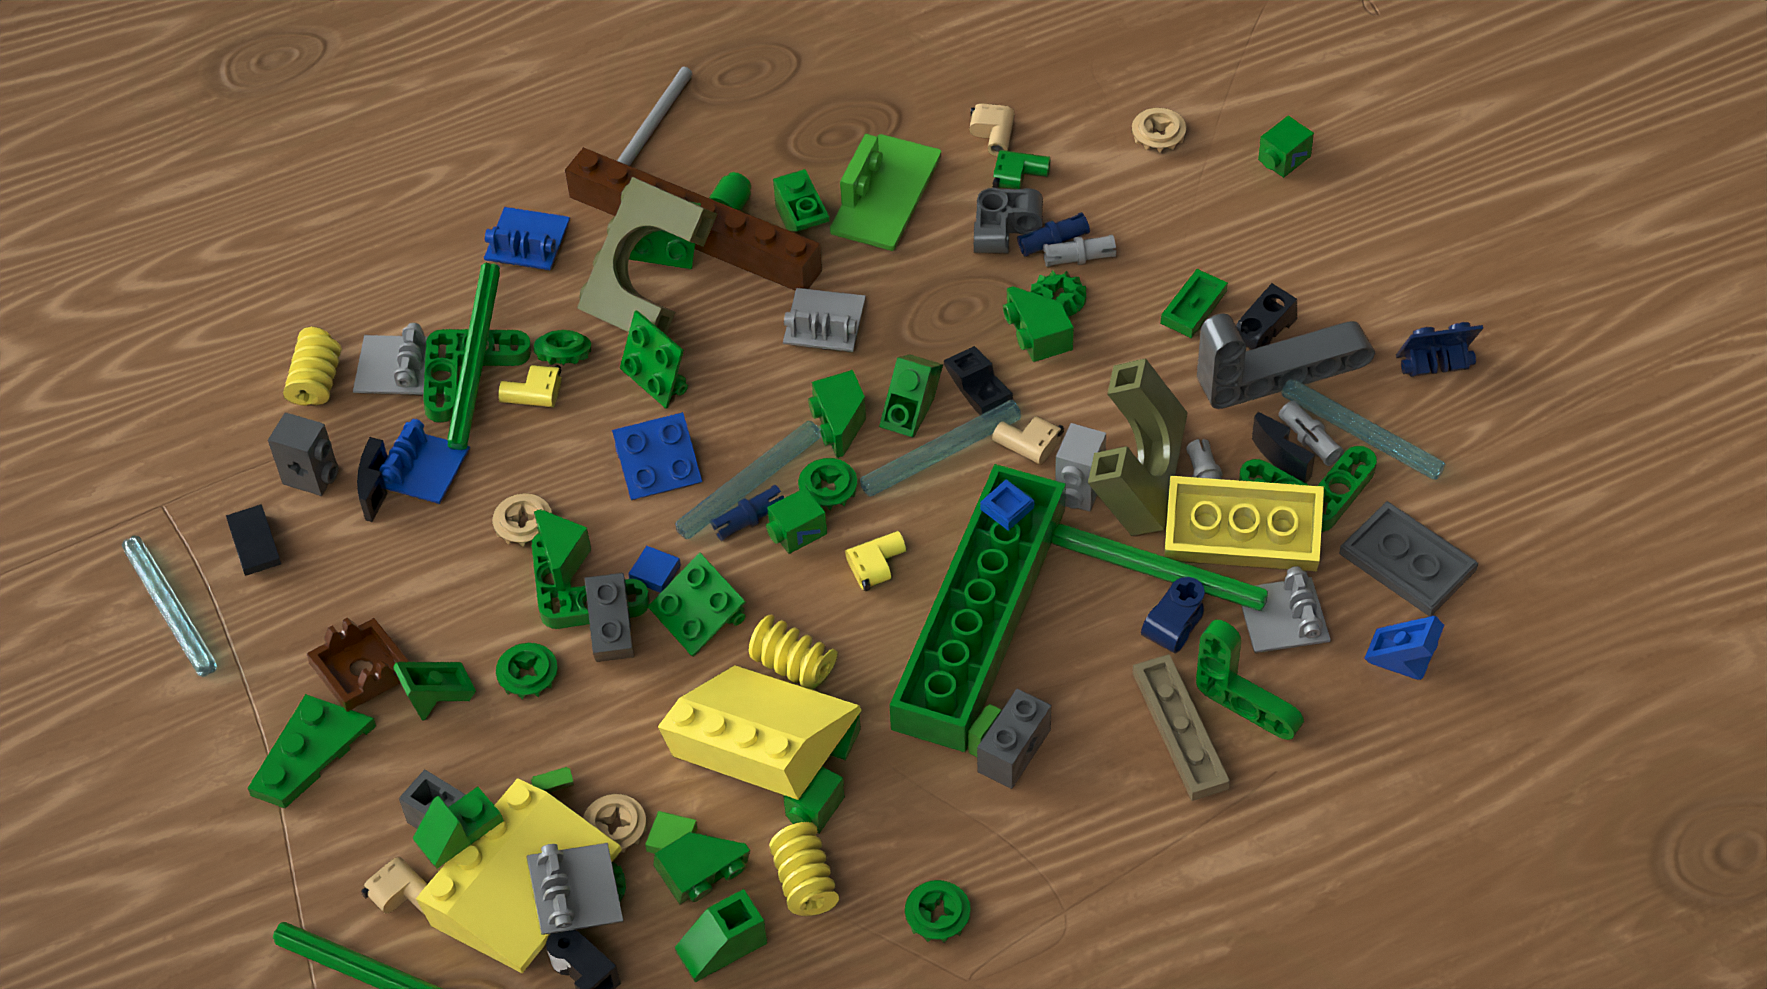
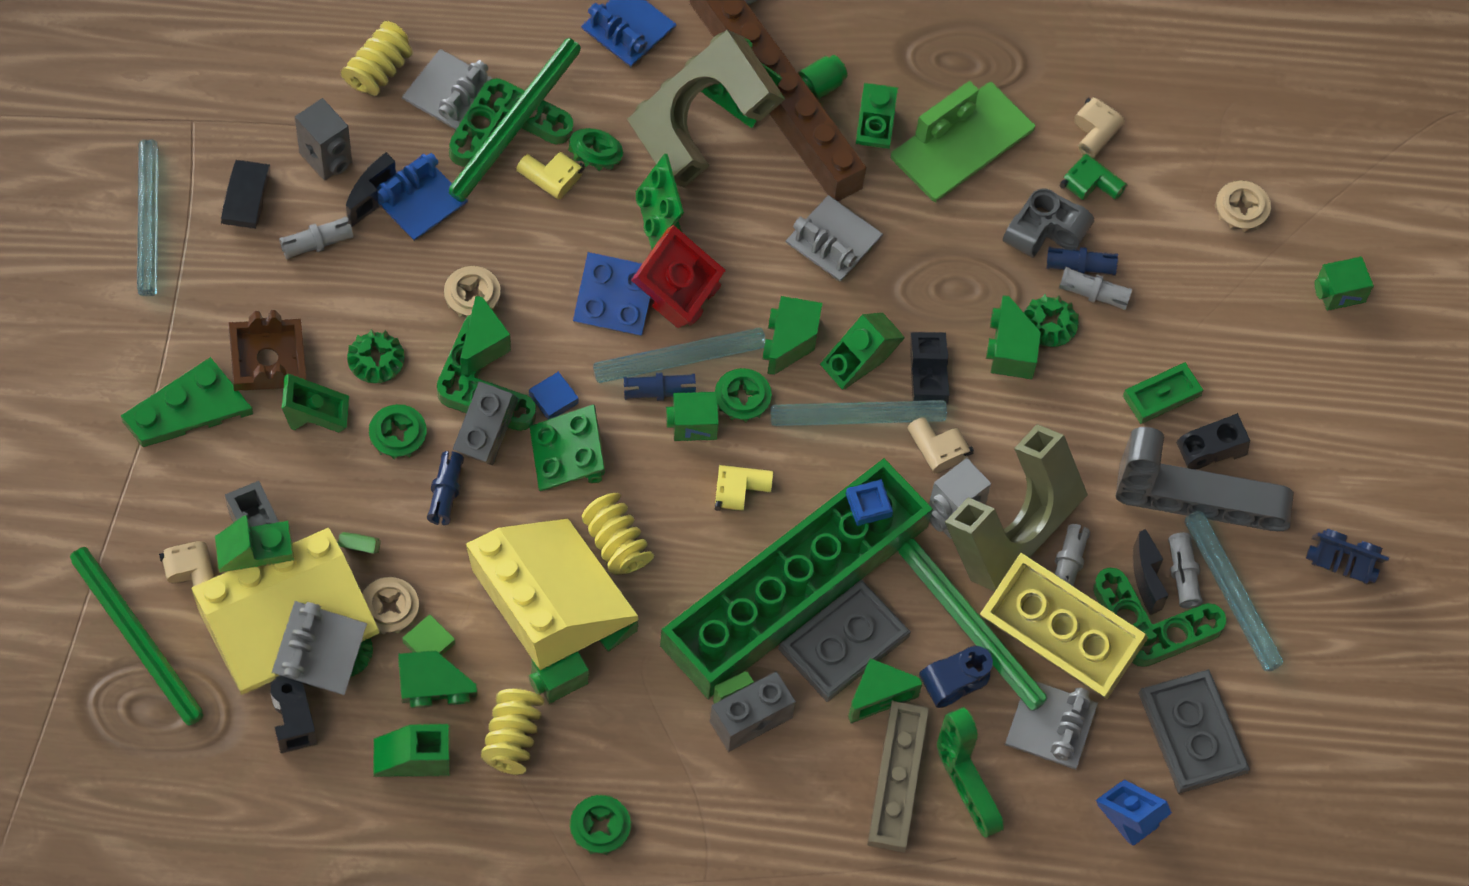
camera: 20 degrees right, 10 degrees up
none -> light grey pin [279,216,353,260]
none -> green gear [347,329,405,383]
none -> dark blue pin [427,451,464,525]
none -> red plate [631,225,726,328]
none -> dark grey tile [778,580,911,702]
none -> green slope [848,658,922,724]

